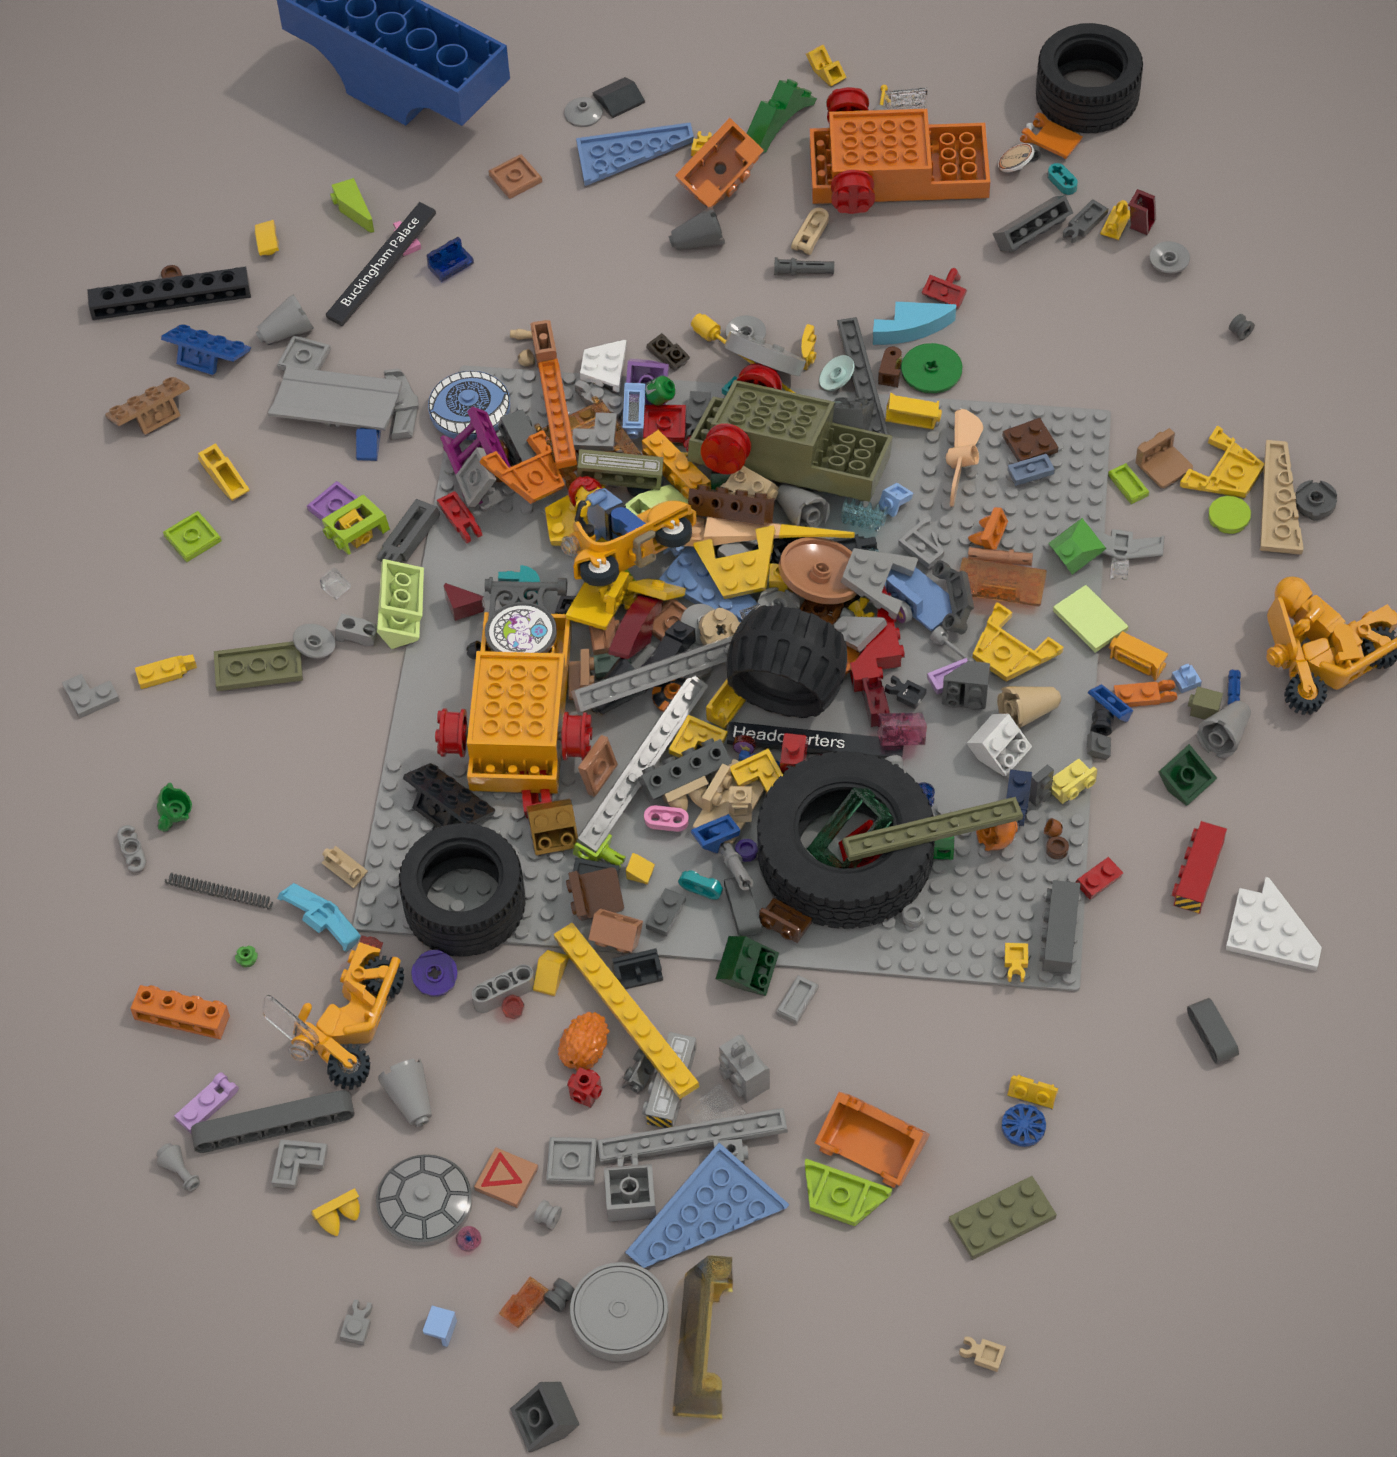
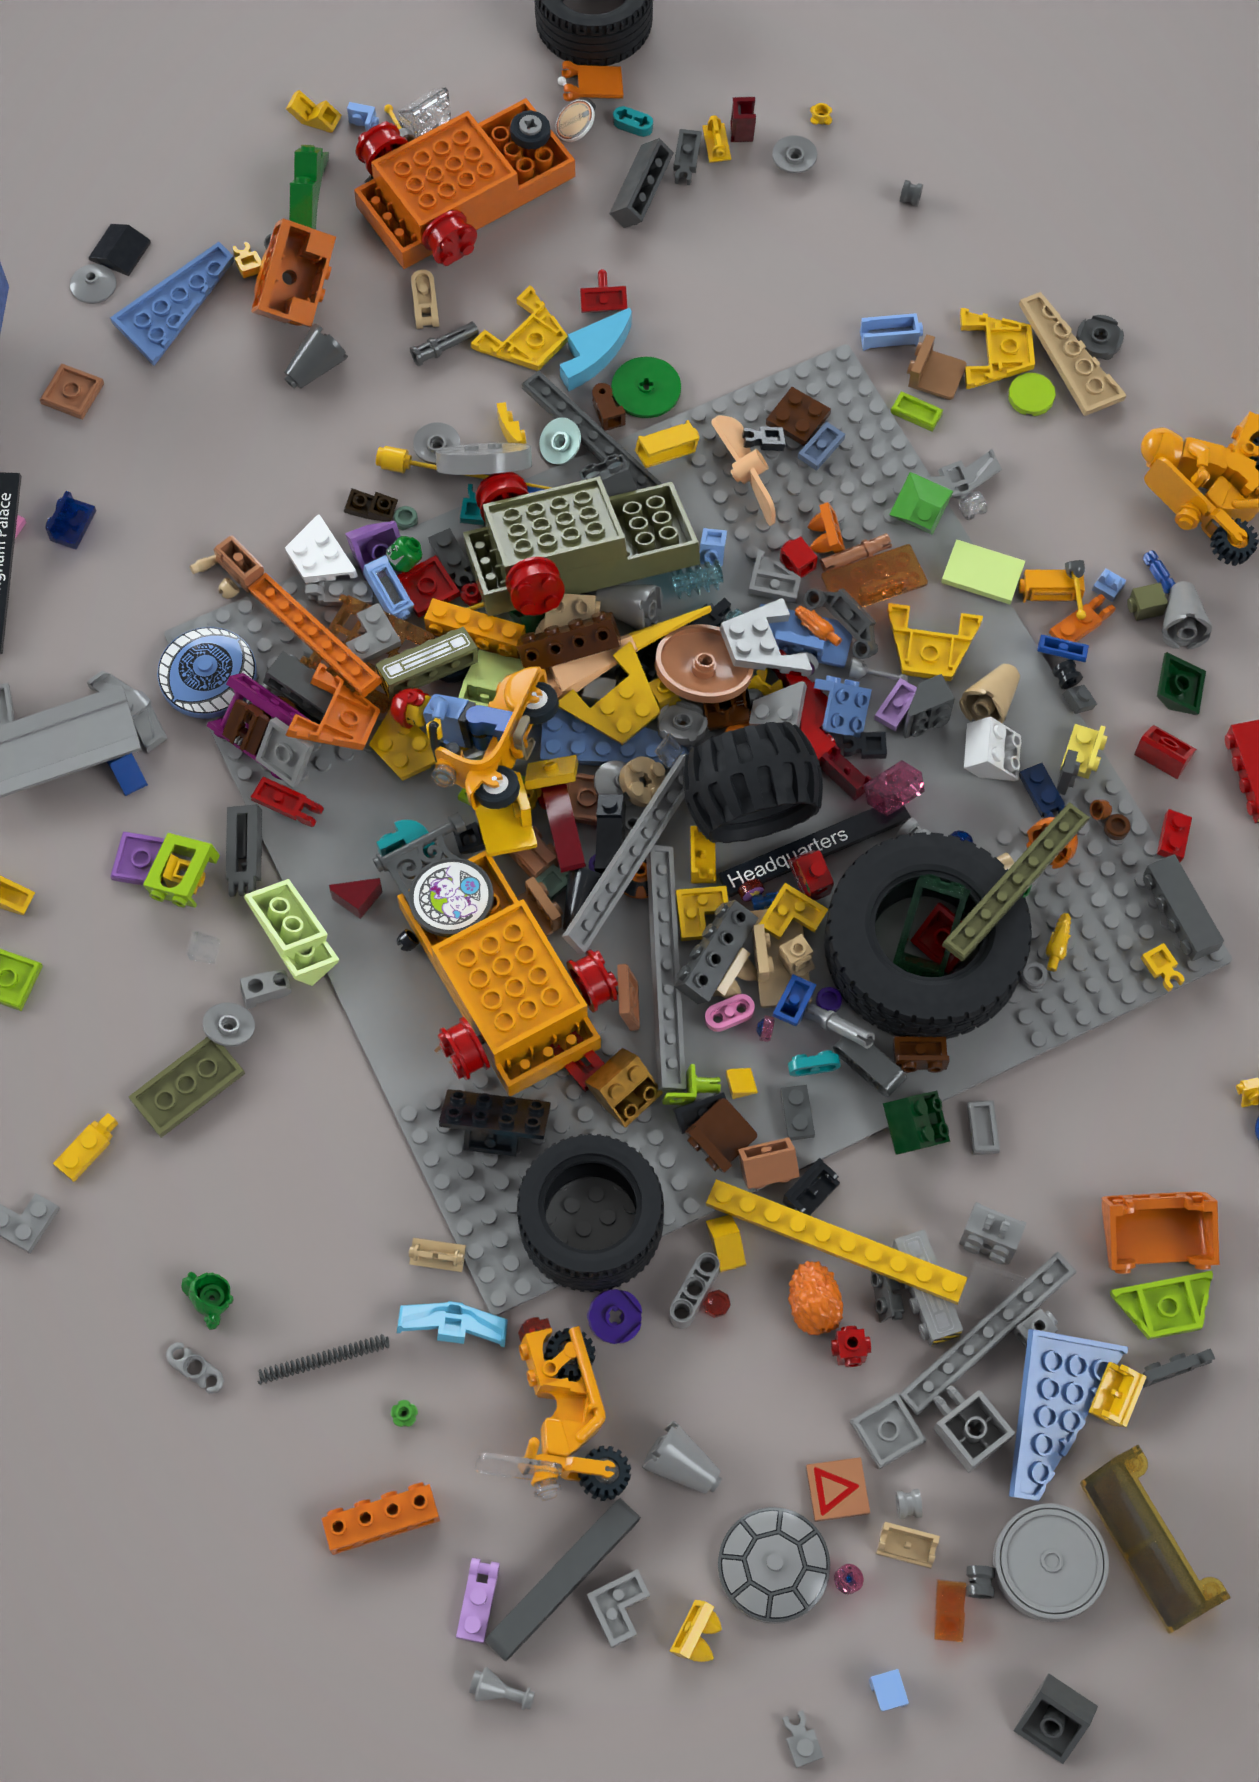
camera: 35 degrees left, 10 degrees up
none -> reddish brown piece [222,699,271,756]
none -> light blue bracket [347,102,379,131]
none -> sand green tile [393,506,418,531]
none -> yellow wing [471,285,568,371]
none -> black wheel [510,110,551,150]
none -> black plate [742,426,786,451]
none -> clear pink tile [756,1015,775,1042]
none -> red brick [780,536,818,578]
none -> orange piece [795,606,842,646]
none -> yellow plate [810,103,832,125]
none -> medium blue bracket [814,675,872,738]
none -> light blue window [860,313,923,351]
none -> tan hinge [876,1522,940,1569]
none -> yellow piece [1045,913,1071,972]
none -> hinge [1065,560,1086,620]
none -> yellow hinge [1088,1362,1147,1427]
none -> red slope [1134,725,1197,779]
none -> dark grey plate [1143,1349,1215,1388]

